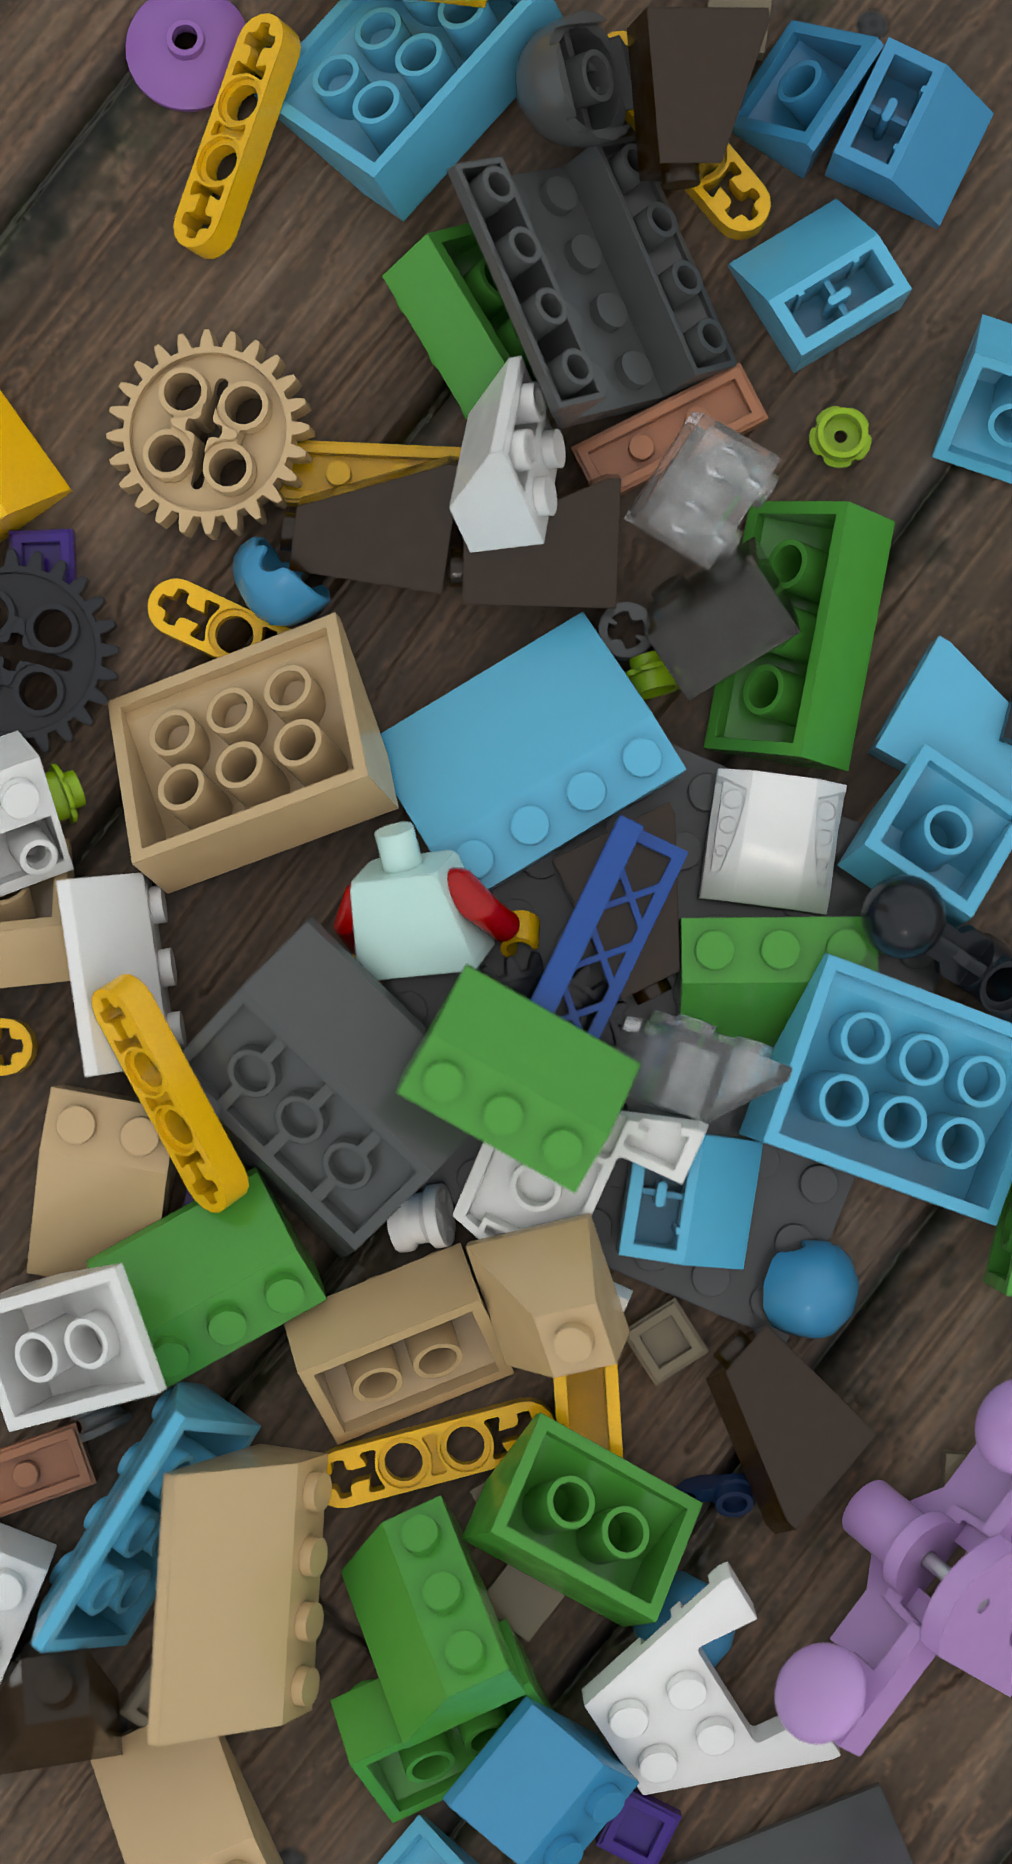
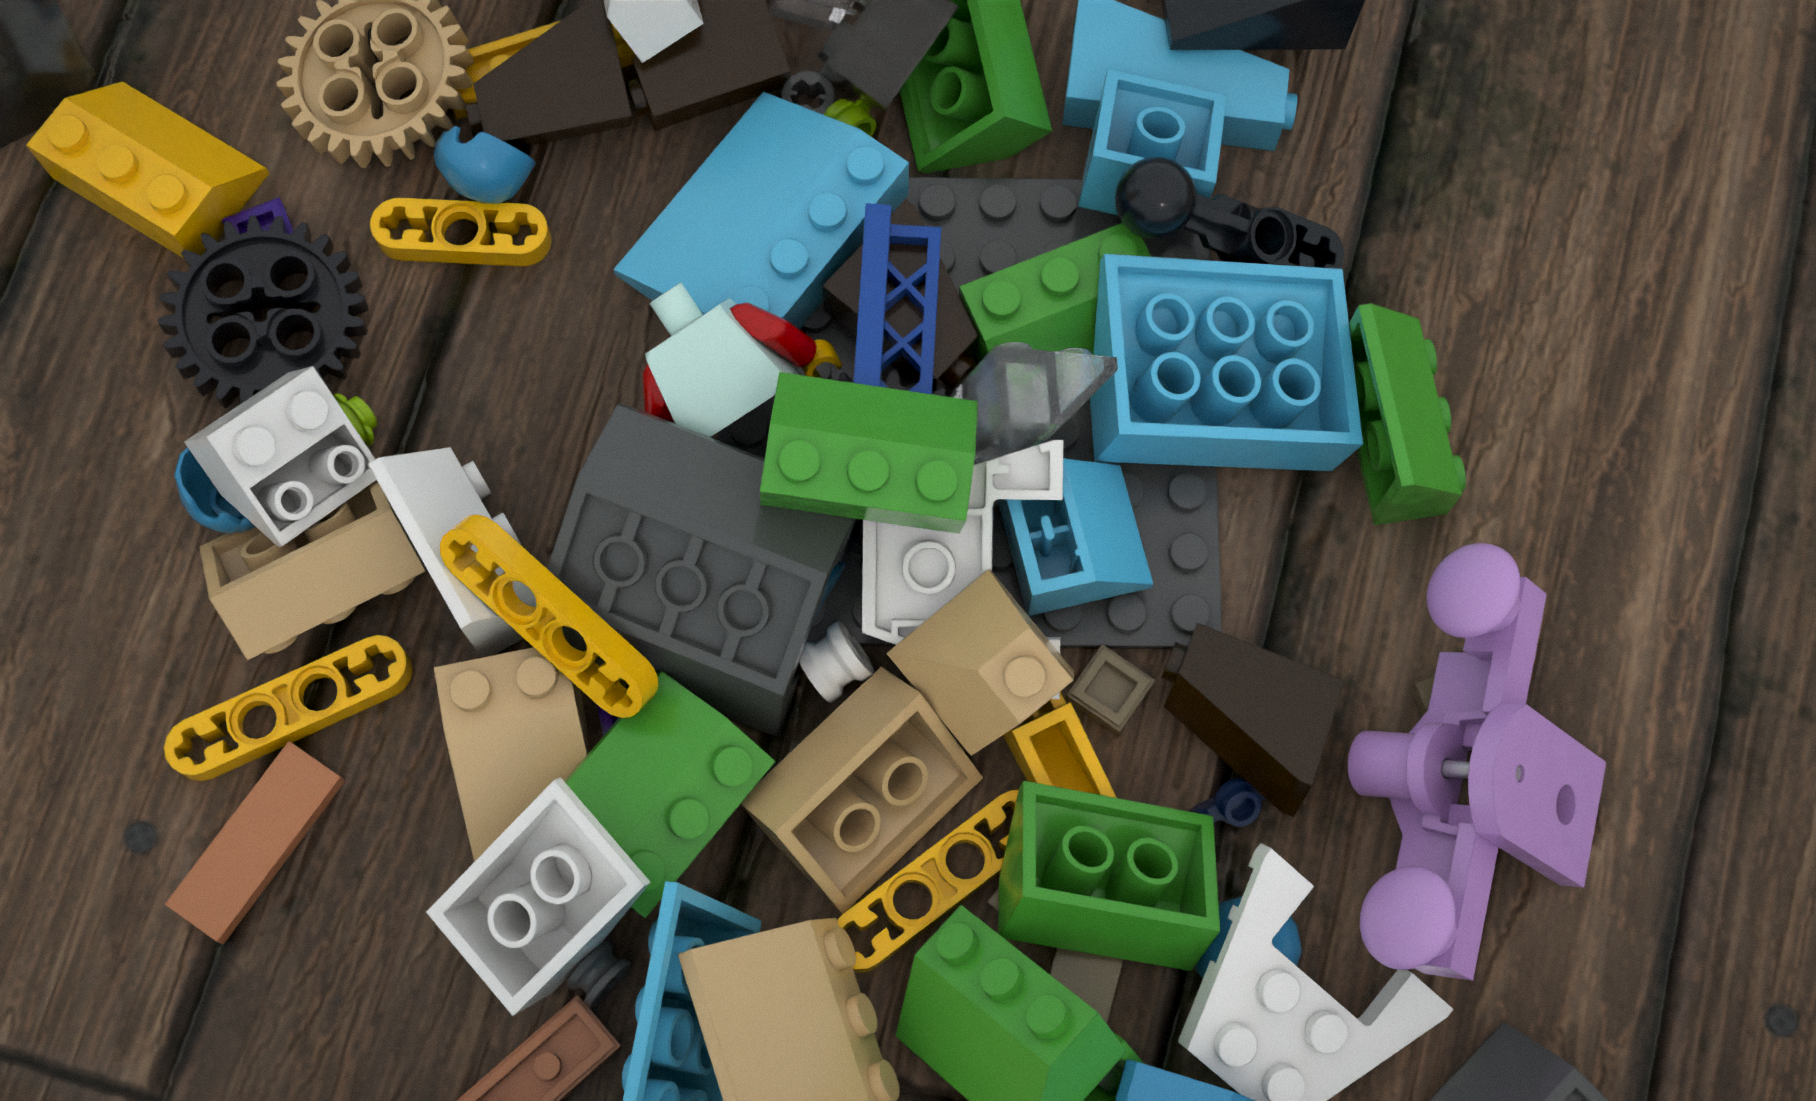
camera: 20 degrees left, 15 degrees down
tan slope [108,612,399,894] -> none
white slope [698,768,847,915] -> none
dark azure hair [763,1240,859,1339] -> none

